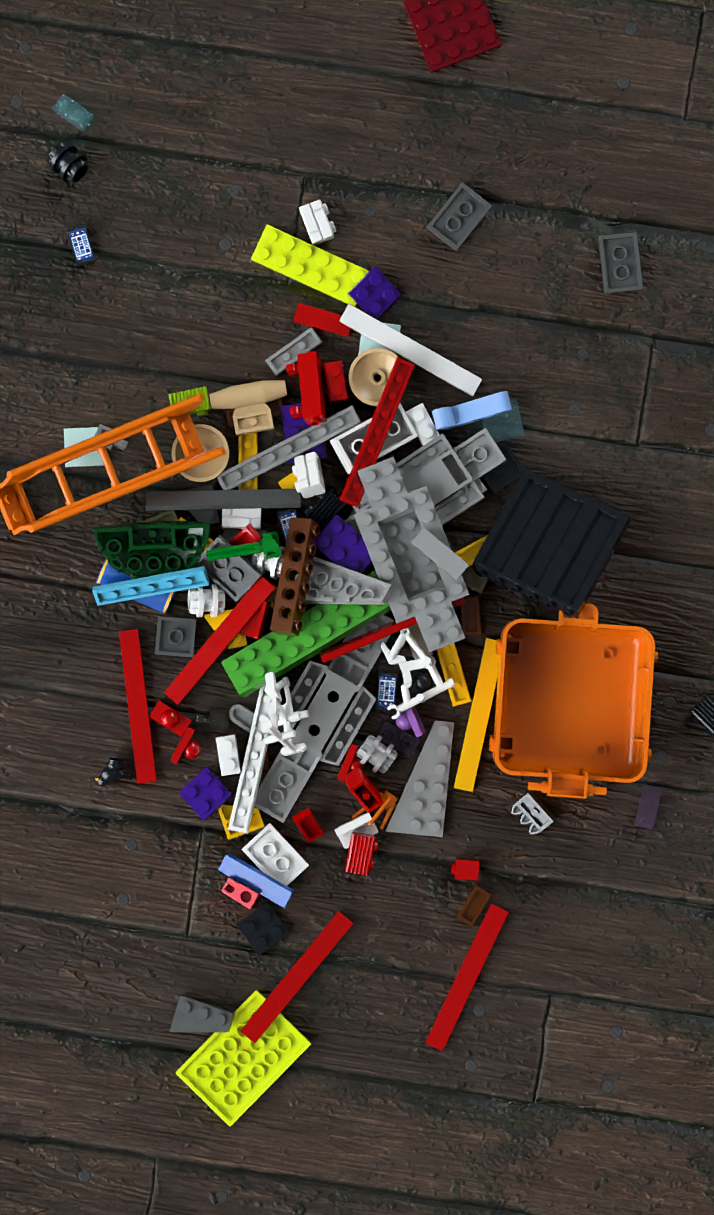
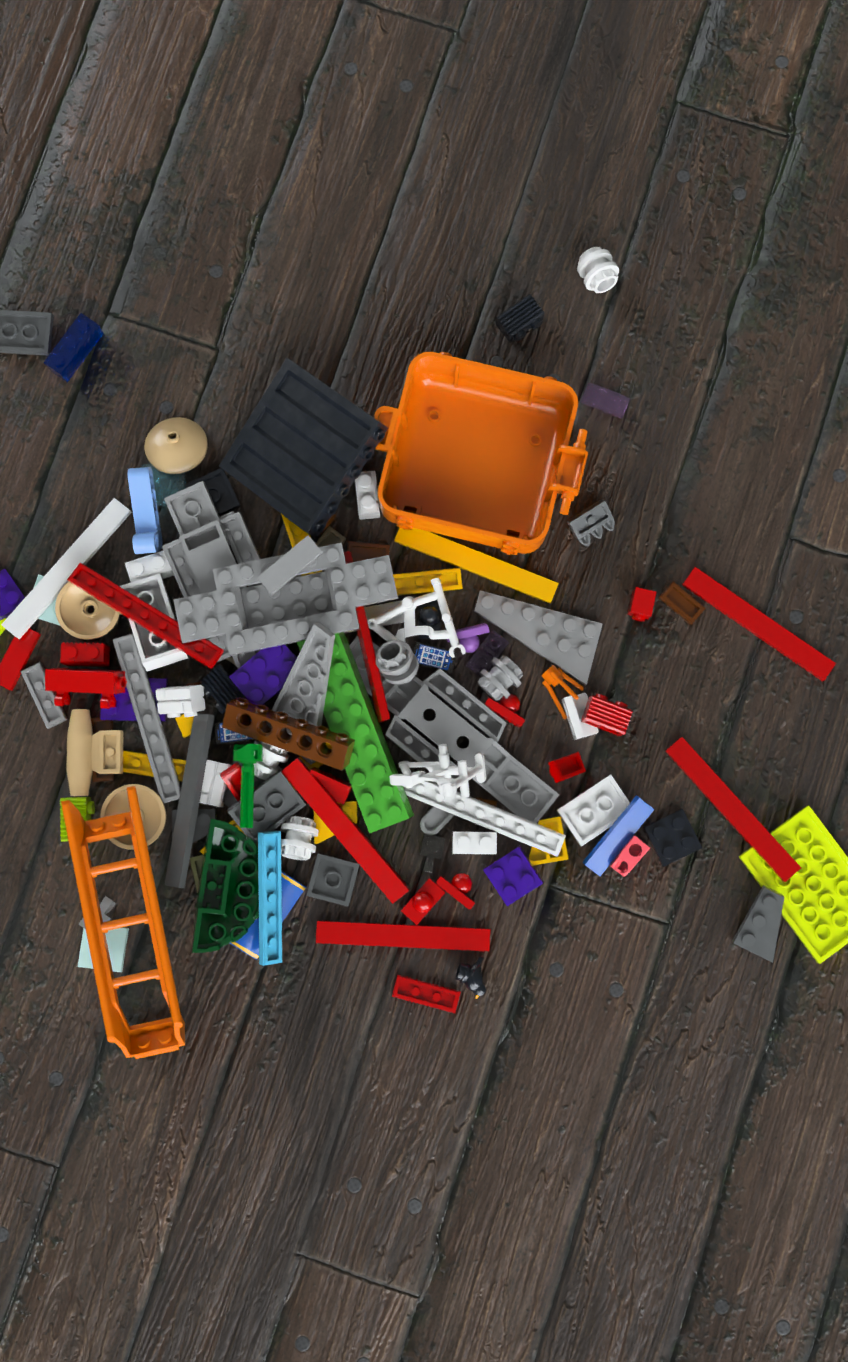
camera: 80 degrees left, 5 degrees down
red brick [344,767,383,813] -> none
none -> clear blue brick [44,313,104,383]
none -> tan dish [144,417,208,474]
none -> white brick [355,471,380,520]
none -> light grey piece [376,640,419,685]
none -> red tile [392,974,461,1013]

